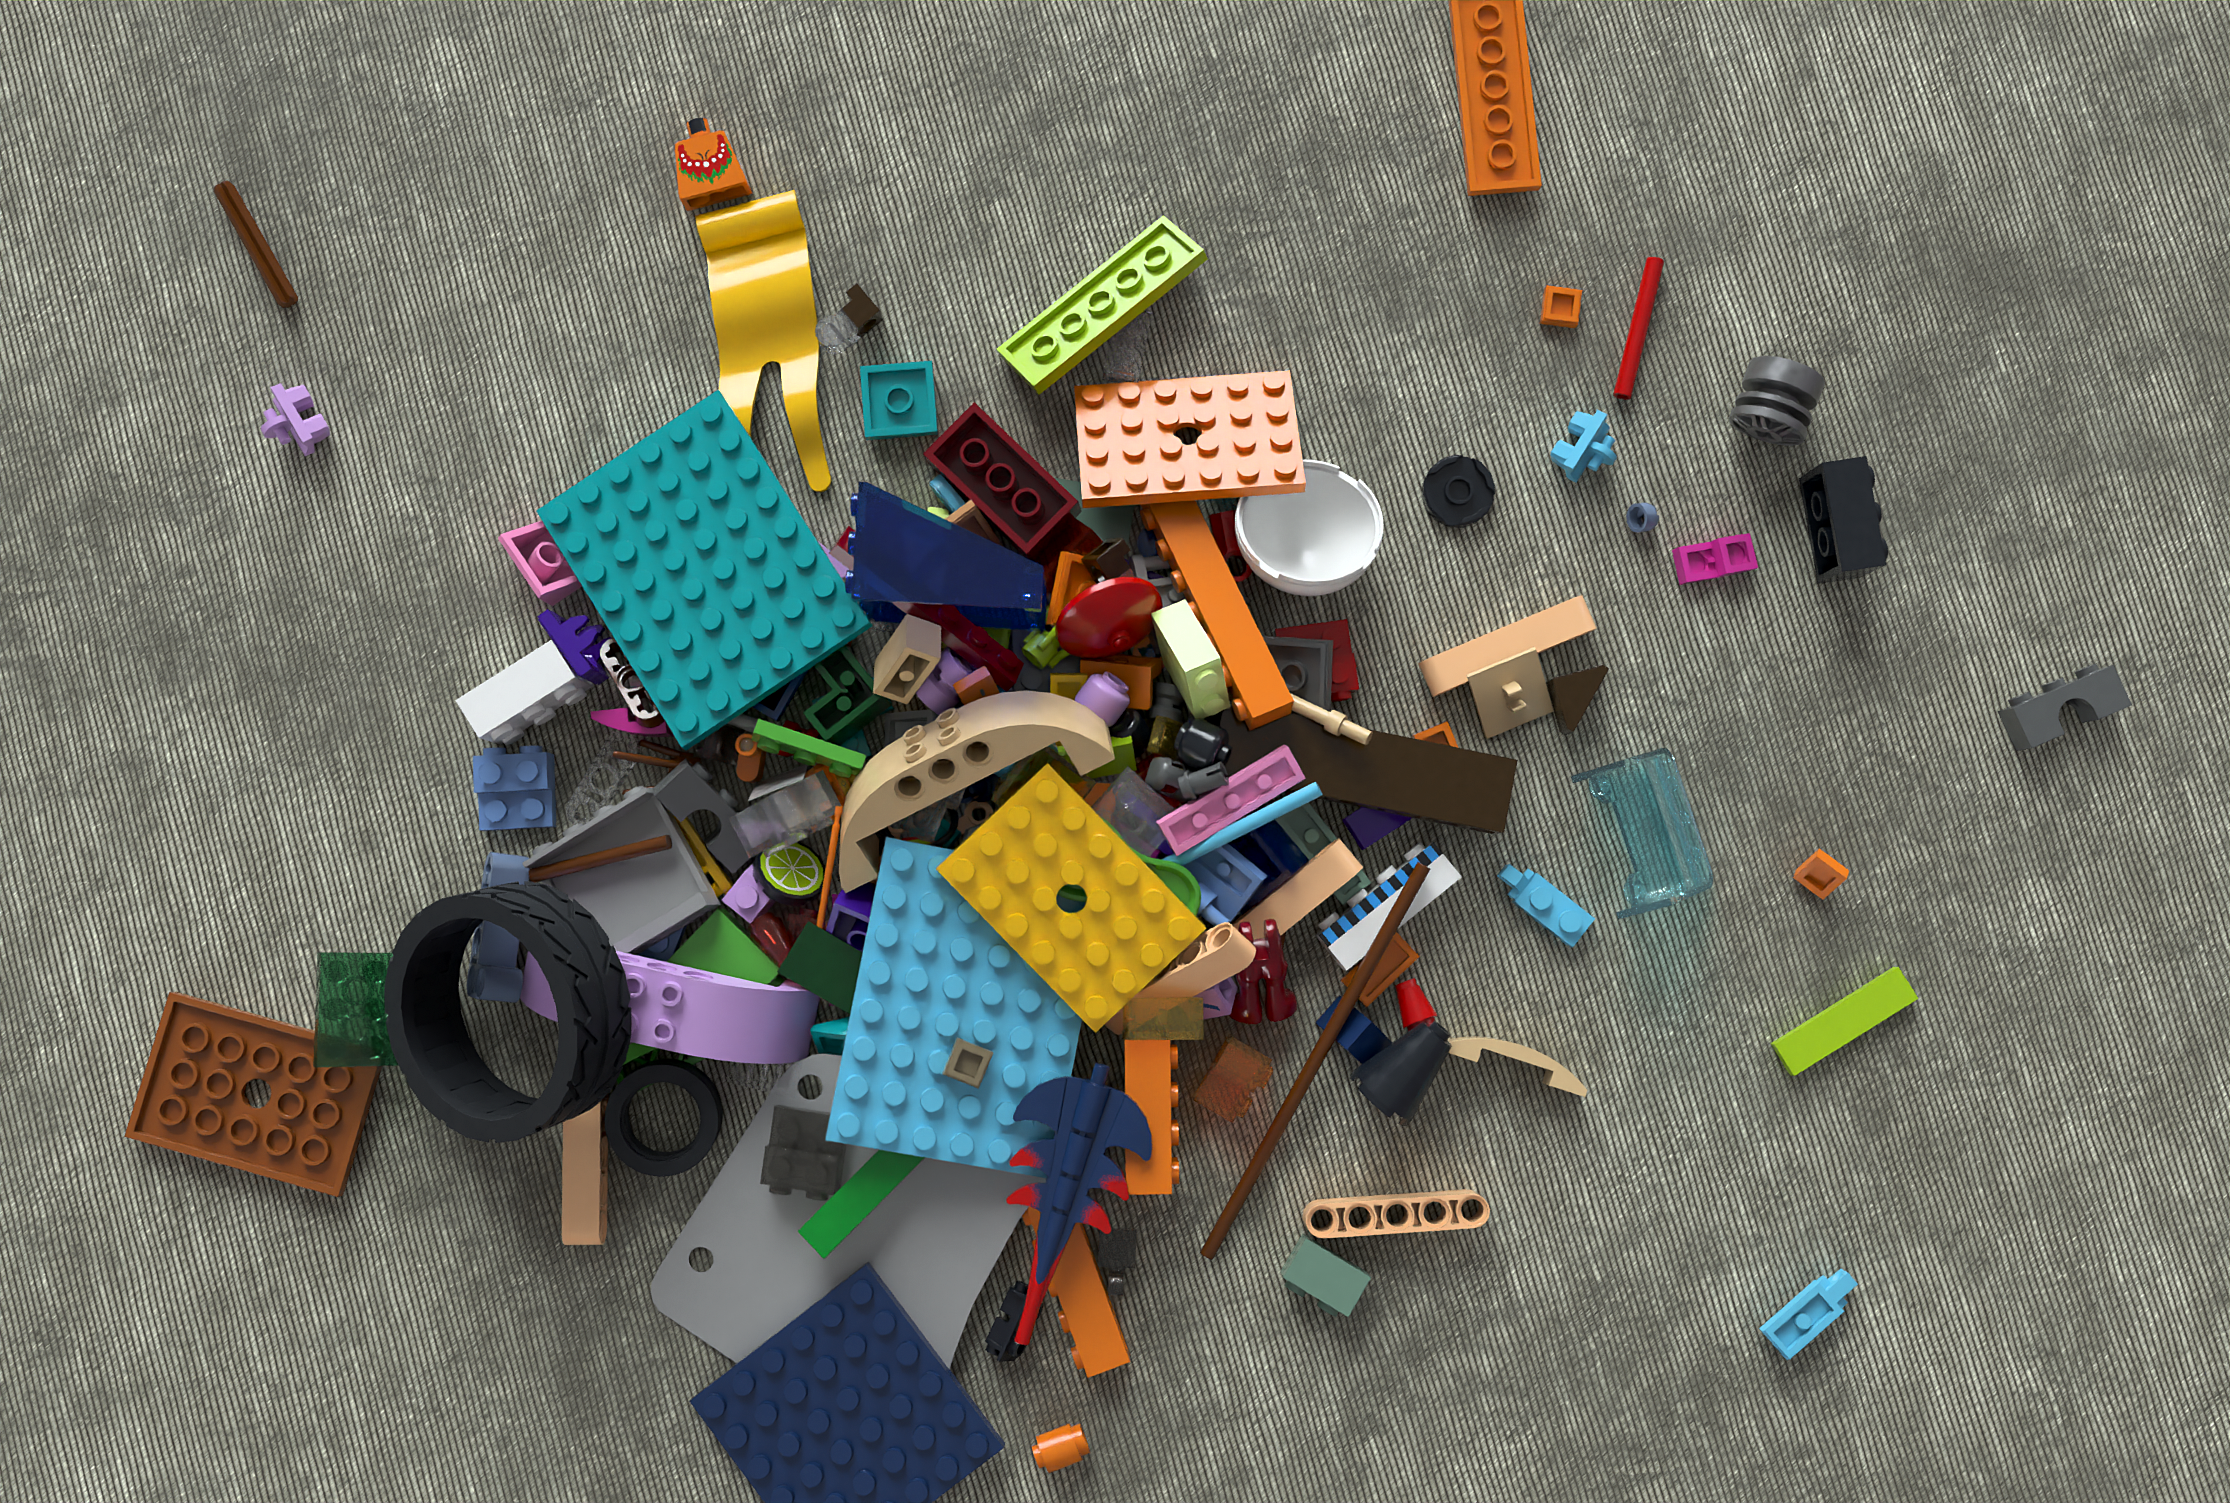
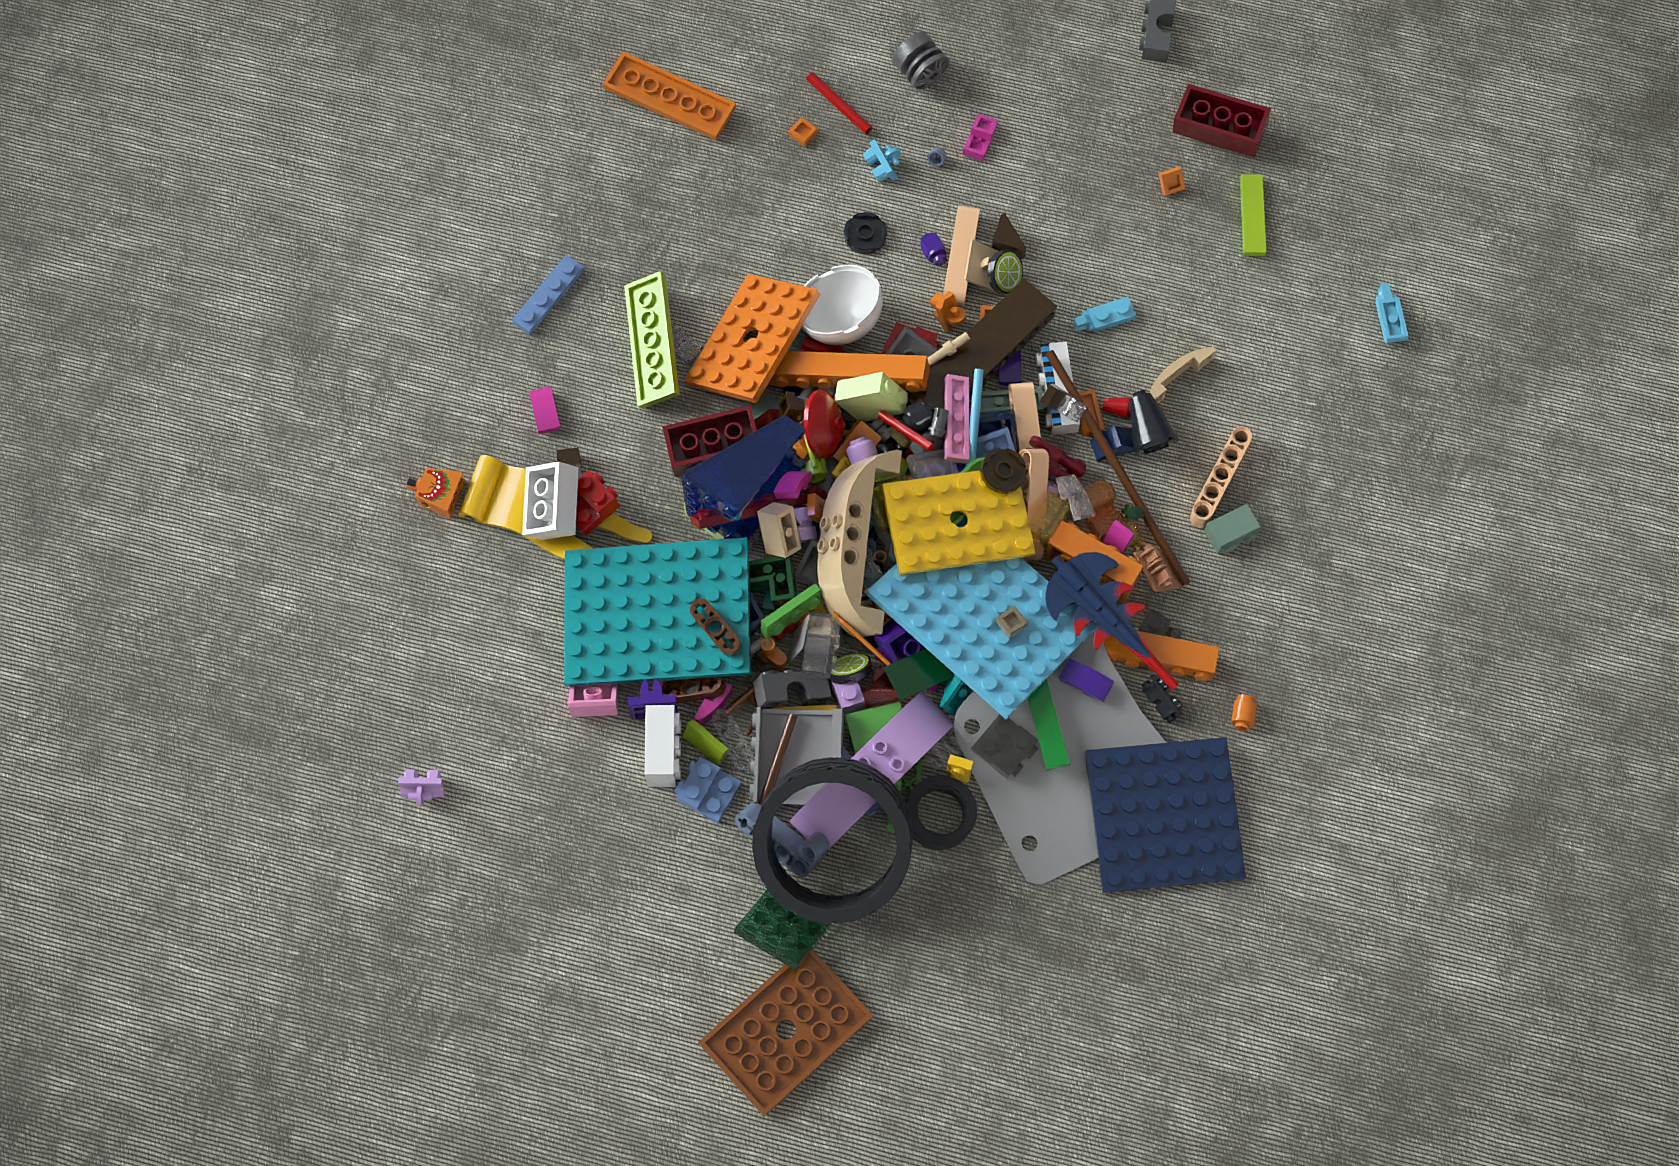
camera: 60 degrees left, 15 degrees down
reddish brown axle [213,181,298,308] -> none
light nougat beam [561,1093,609,1245] -> none
teal plate [860,360,939,440] -> none
clear light blue windscreen [1571,748,1713,919] -> none
black brick [1799,456,1888,584] -> none
none -> medium blue plate [512,255,584,335]
none -> white brick [522,462,579,540]
none -> dark pink slope [529,386,561,434]
none -> red plate [576,470,620,536]
none -> lime tile [683,719,728,766]
none -> reddish brown beam [690,599,741,657]
none -> dark pink slope [774,471,812,499]
none -> red bar [878,410,934,451]
none -> dark purple arm [920,233,947,266]
none -> orange hips [929,291,966,333]
none -> yellow plate [946,754,973,783]
none -> dark brown tile [980,448,1027,494]
none -> tile [987,250,1023,294]
none -> leg [1040,384,1087,422]
none -> clear slope [1056,474,1095,521]
none -> dark purple slope [1059,658,1114,702]
none -> dark pink slope [1103,520,1134,555]
none -> dark green plate [1121,504,1144,521]
none -> clear yellow tile [1125,521,1143,550]
none -> nougat hinge [1133,544,1183,592]
none -> dark red brick [1173,84,1271,158]

